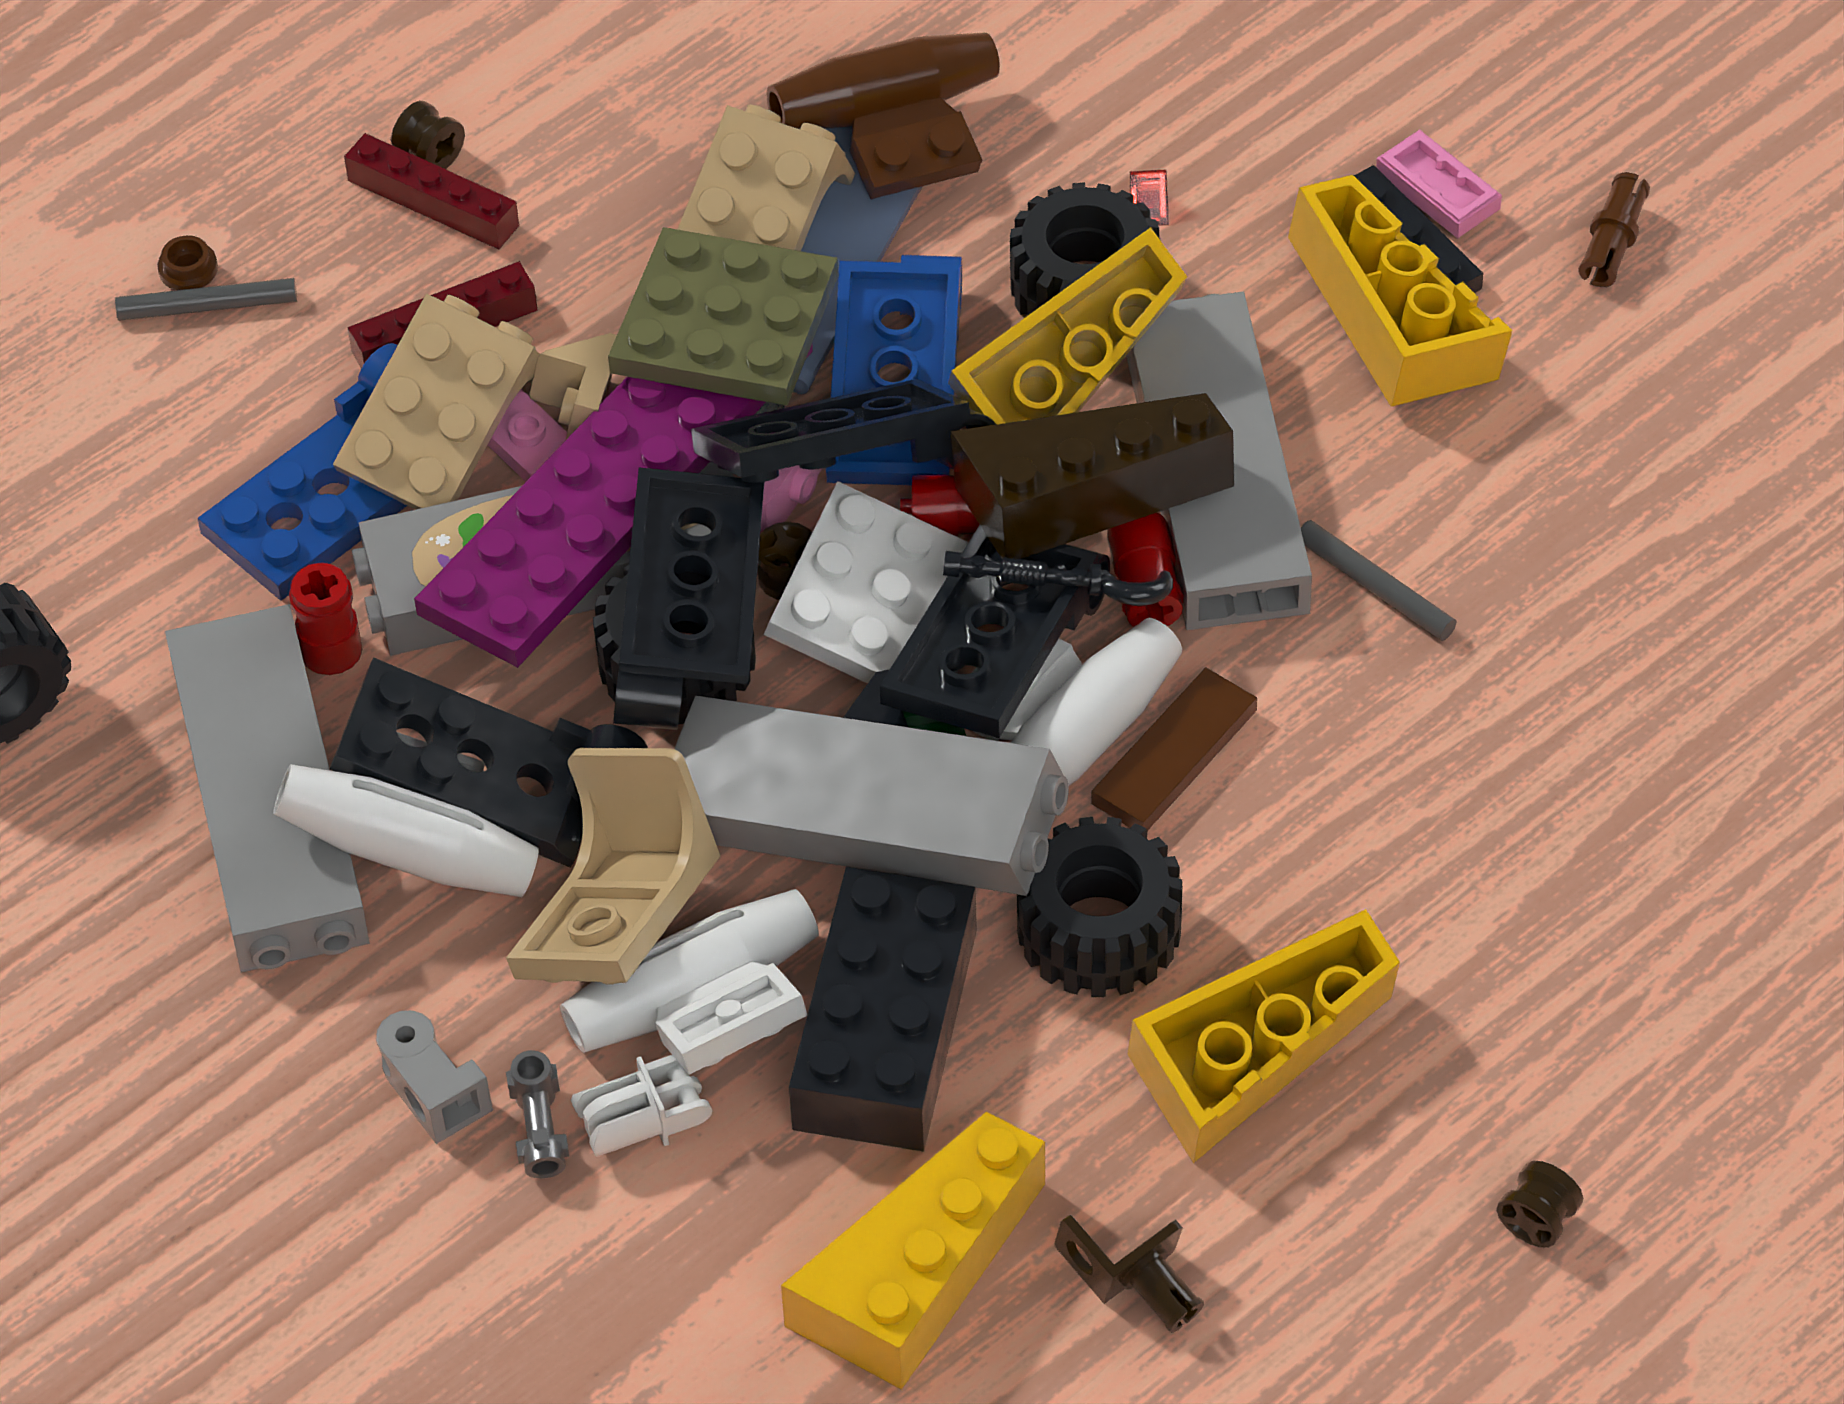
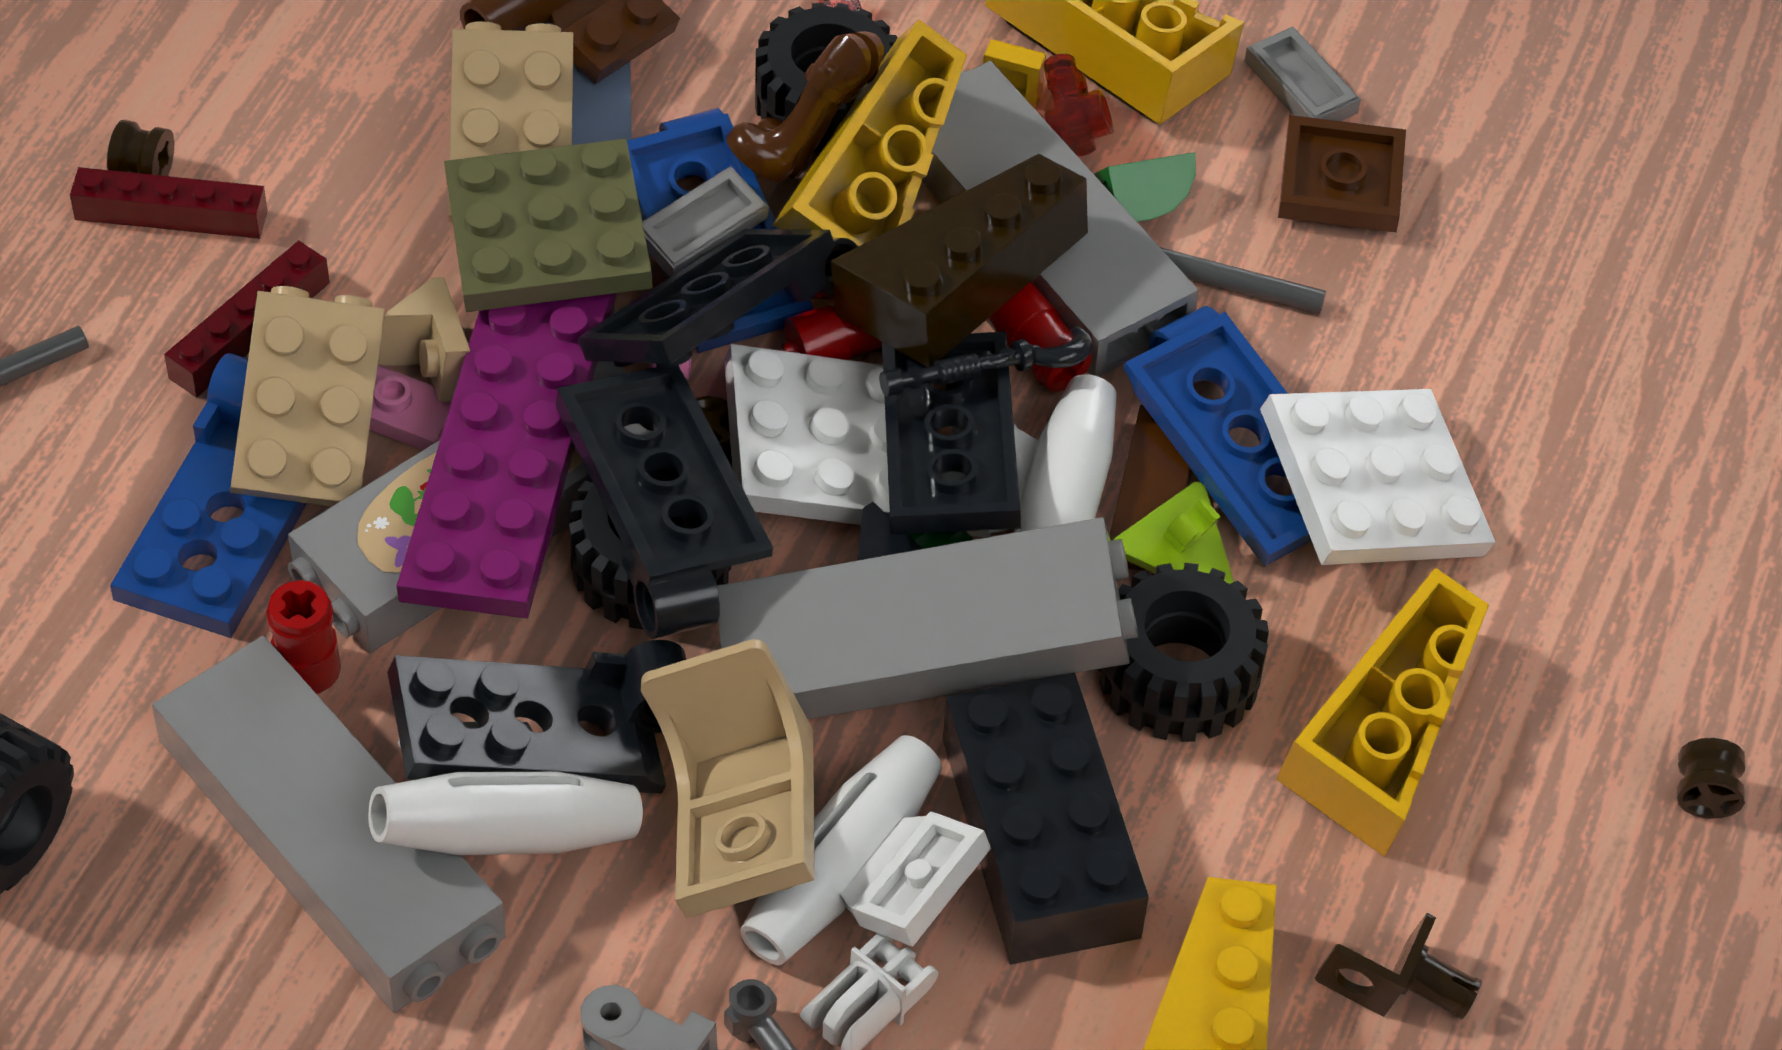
camera: 30 degrees left, 0 degrees up
none -> light grey tile [642,166,769,277]
none -> reddish brown piece [726,31,884,183]
none -> yellow plate [983,39,1046,110]
none -> clear red plate [1044,54,1114,157]
none -> green brick [1094,152,1196,222]
none -> lime piece [1114,482,1234,584]
none -> blue hinge [1123,306,1312,567]
none -> light grey tile [1244,27,1361,121]
none -> white plate [1260,389,1495,565]
none -> reddish brown plate [1278,115,1406,233]

